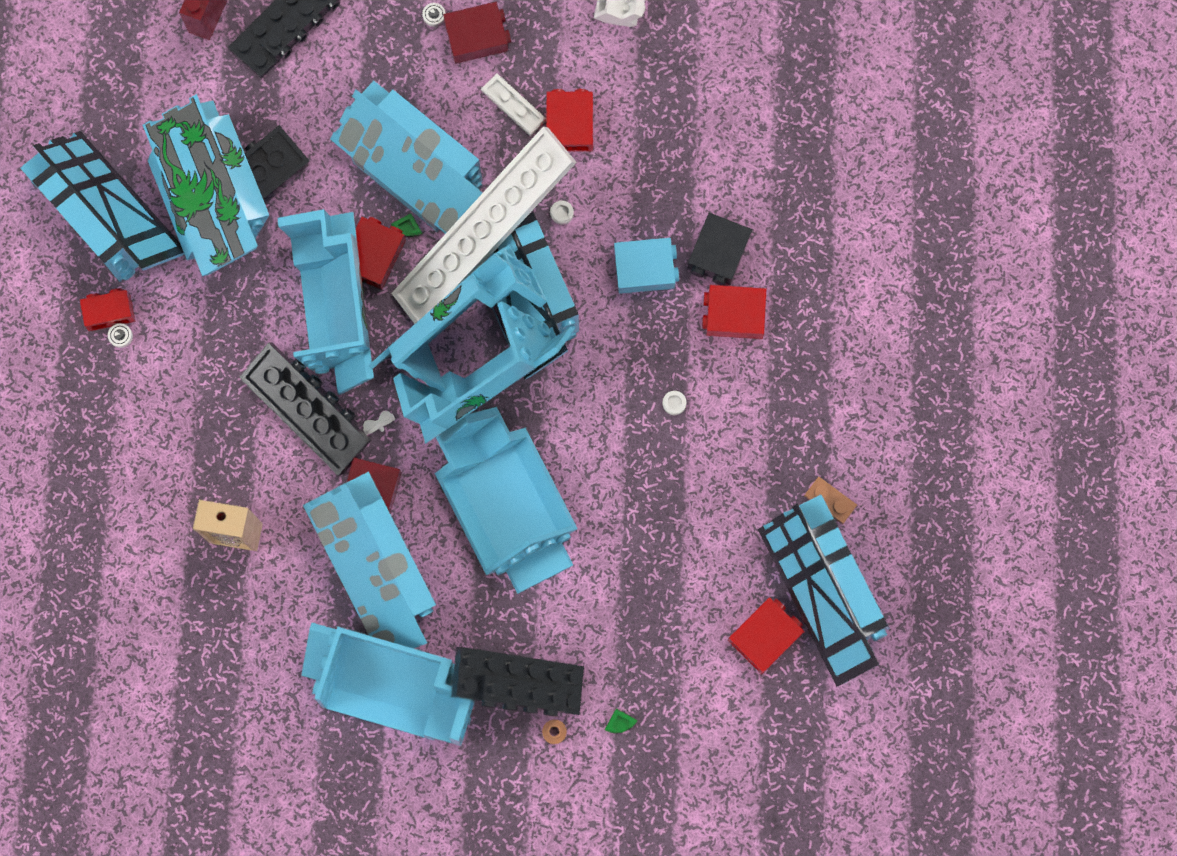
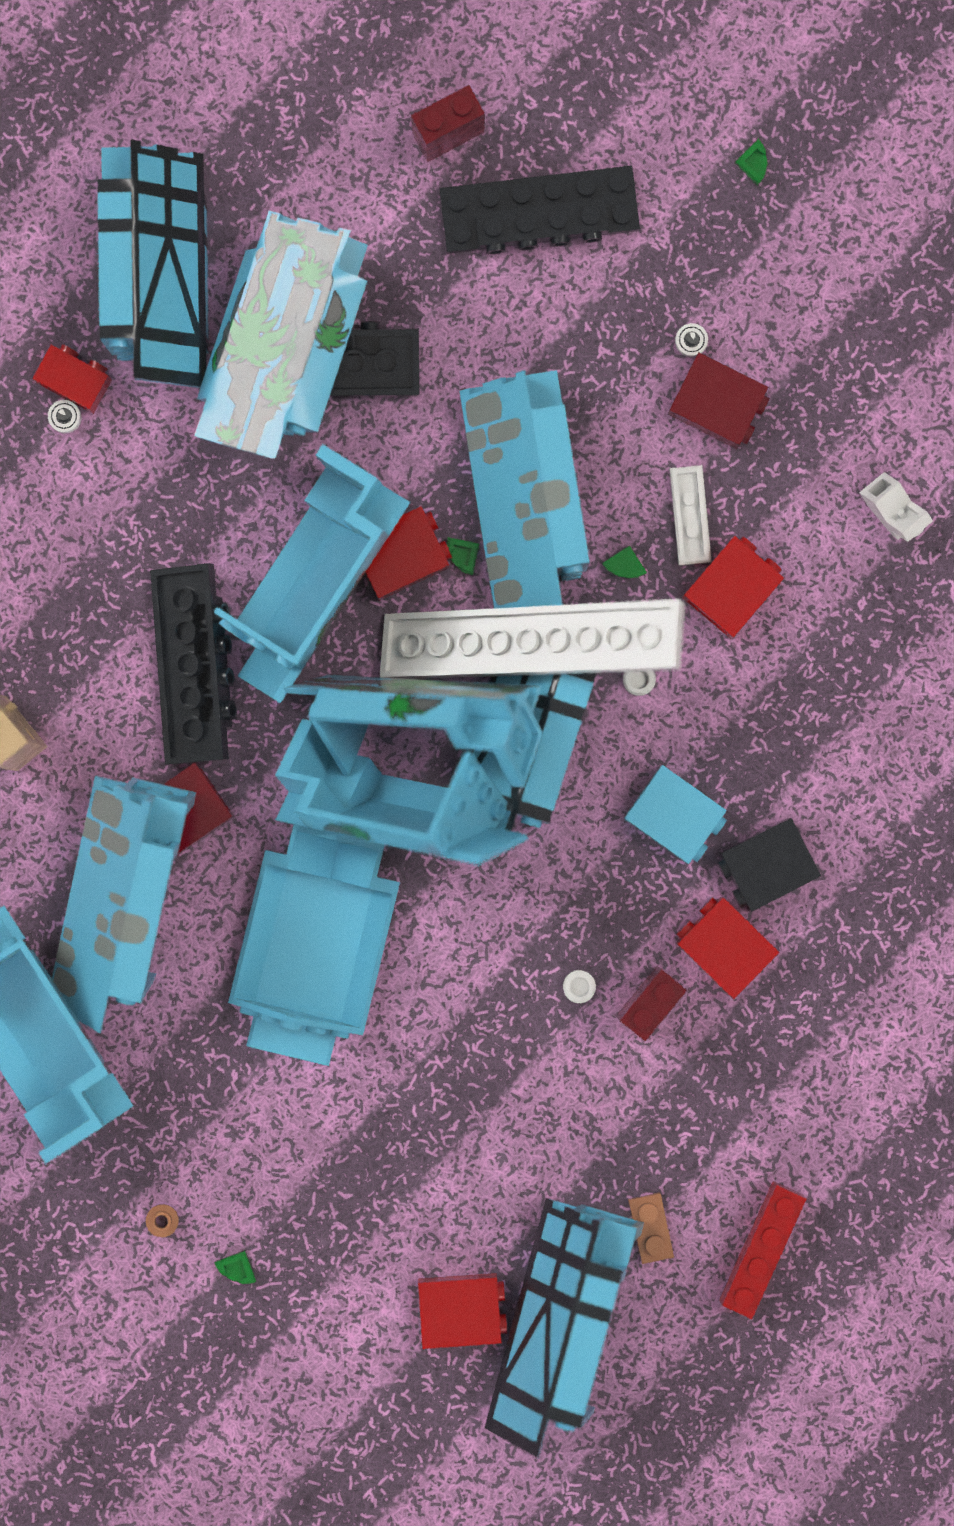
camera: 40 degrees right, 10 degrees up
white piece [363,411,395,435] -> none
black plate [451,647,584,717] -> none
none -> green tile [602,545,647,578]
none -> dark red brick [616,966,688,1042]
none -> red brick [719,1181,807,1319]

